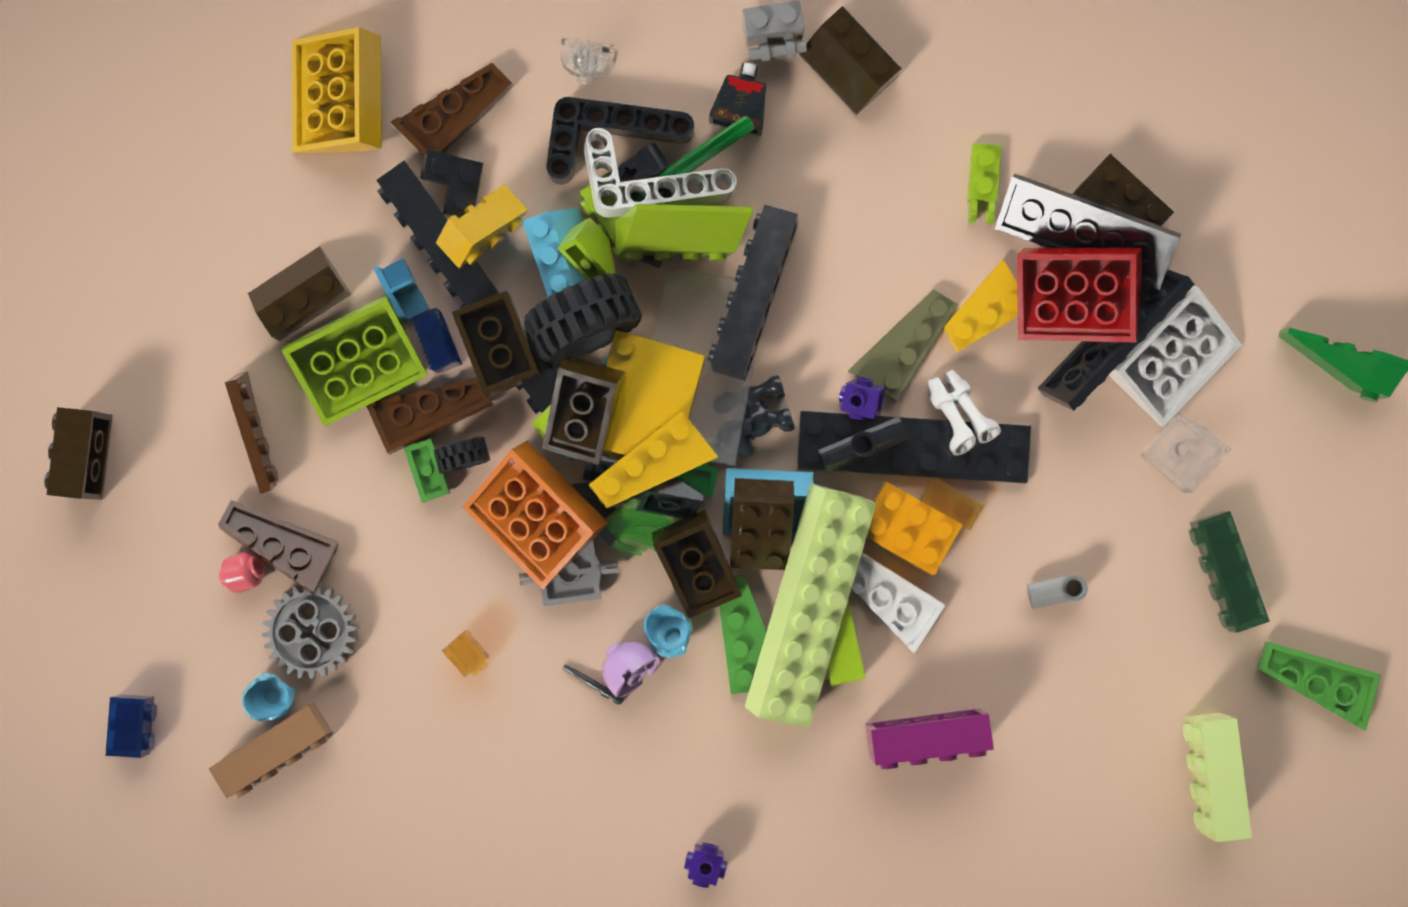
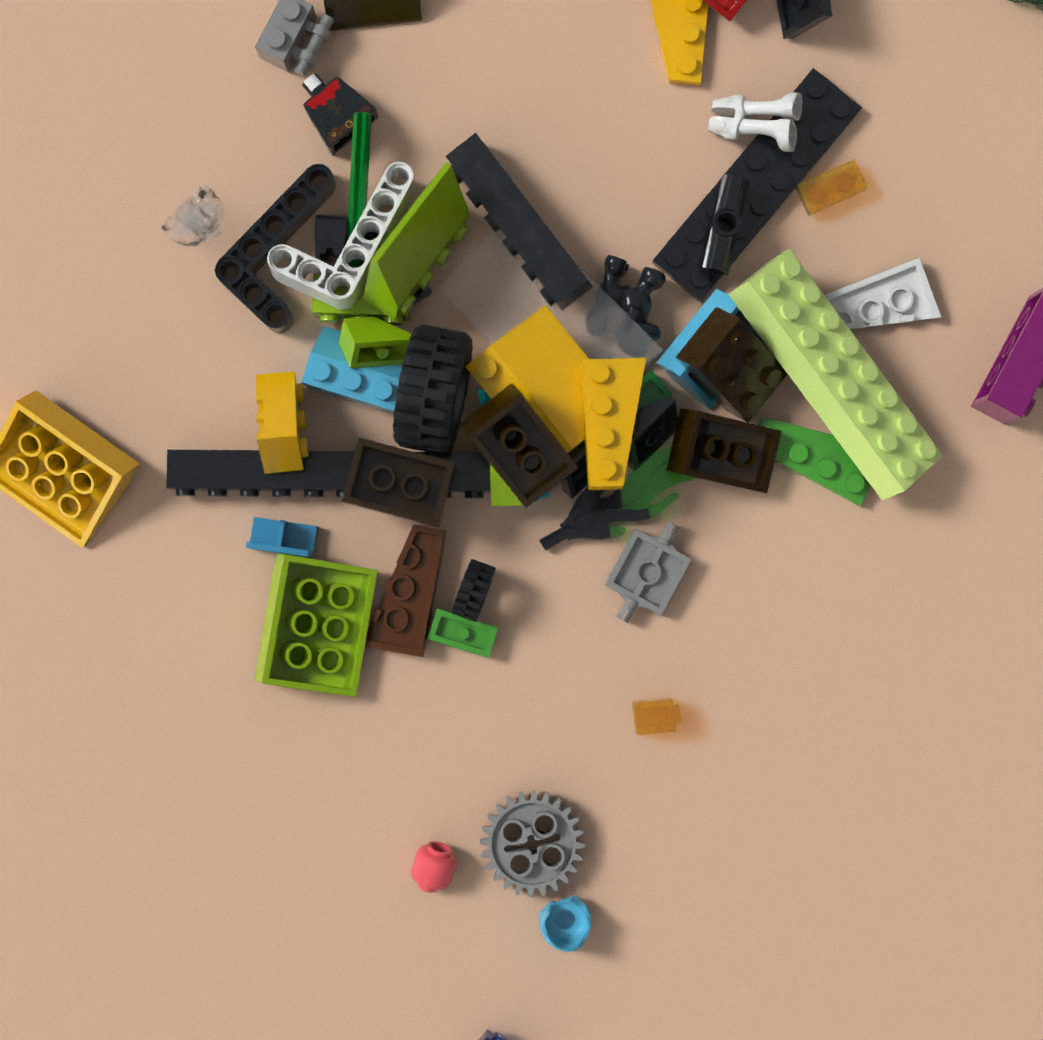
camera: 65 degrees left, 0 degrees up
dark brown brick [44,407,113,500] -> none
medium nougat brick [209,703,332,798] -> none
wing [218,500,339,595] -> none
reddish brown wing [225,371,278,494] -> none
dark brown slope [248,246,352,341] -> none
reddish brown wing [391,63,514,156] -> none
clear blue brick [410,308,462,374] -> none
black plate [420,149,483,218] -> none
orange slope [462,441,608,590] -> none
black piece [563,664,624,705] -> none
lavender cylinder [602,641,661,698] -> none
medium azure hair [644,605,693,658] -> none
dark purple brick [684,842,728,888] -> none
lime slope [824,601,866,686] -> none
dark purple brick [839,377,886,420] -> none
olive wing [847,289,958,402] -> none
light orange brick [866,481,963,576] -> none
light grey piece [1026,574,1088,609] -> none

